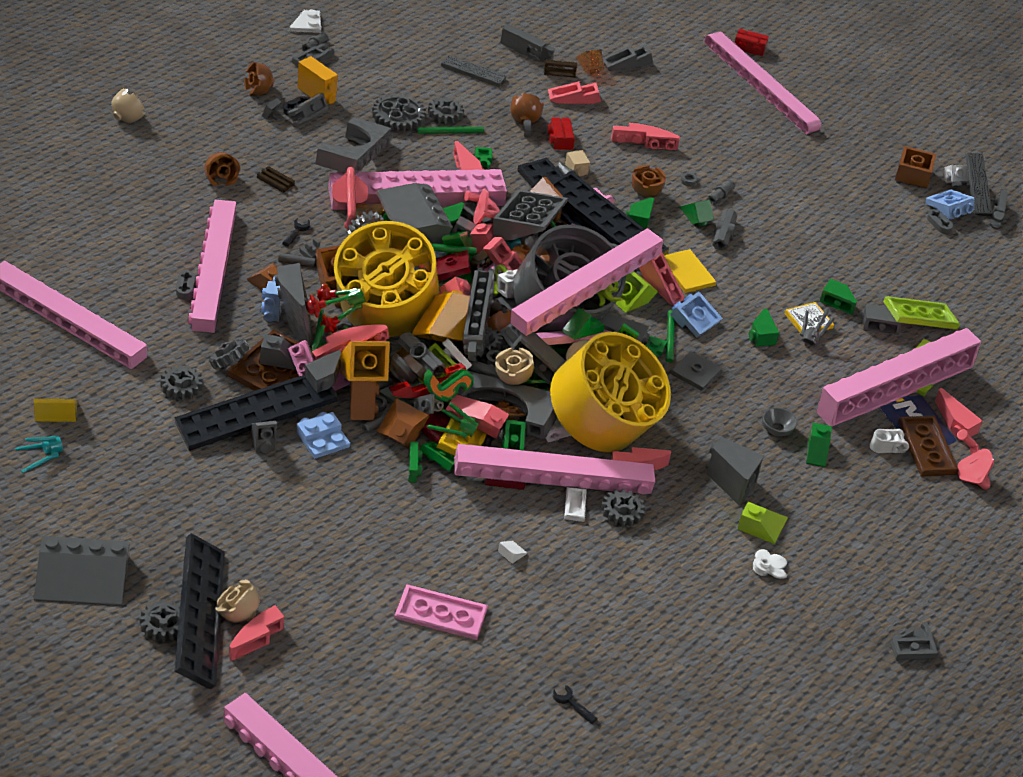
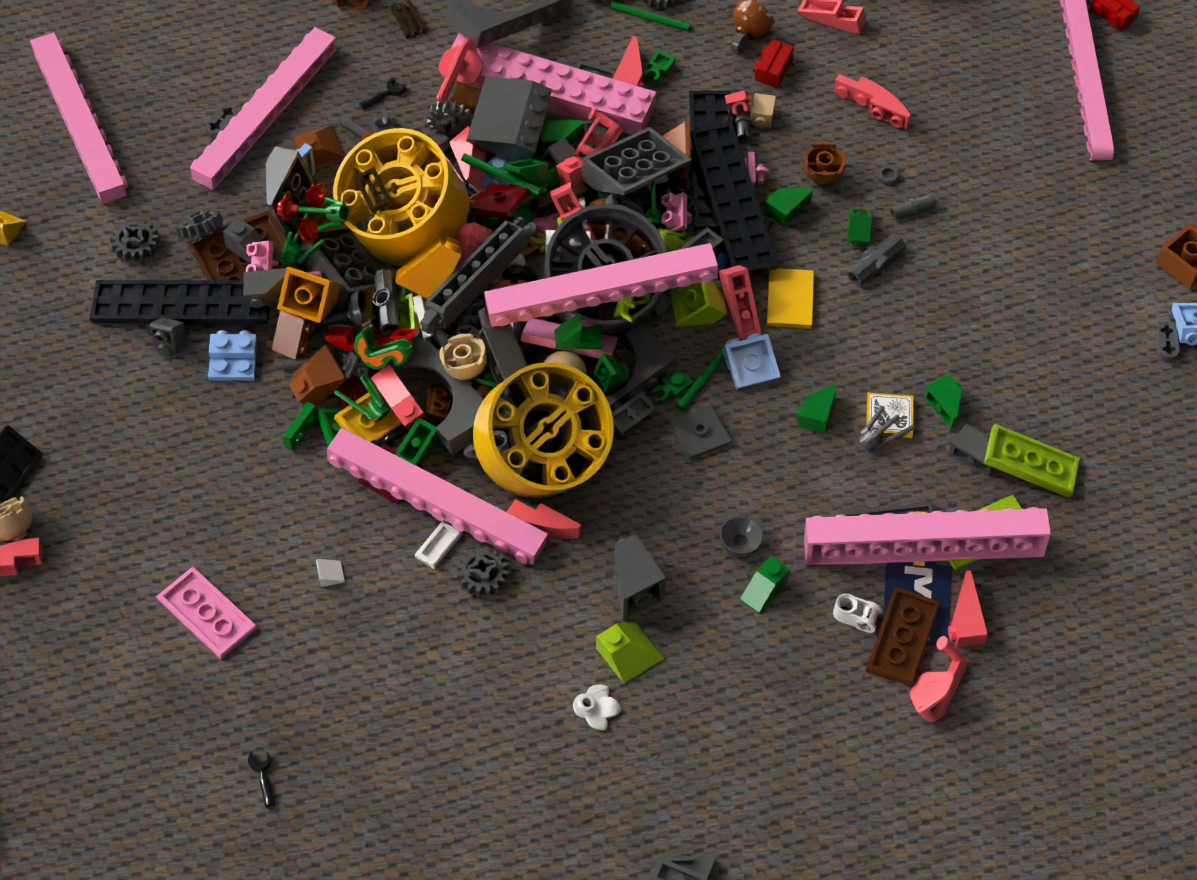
camera: 35 degrees right, 15 degrees up
coral slope [312,325,389,360] -> none
none -> dark brown tile [354,167,393,216]
none -> coral tile [725,90,753,115]

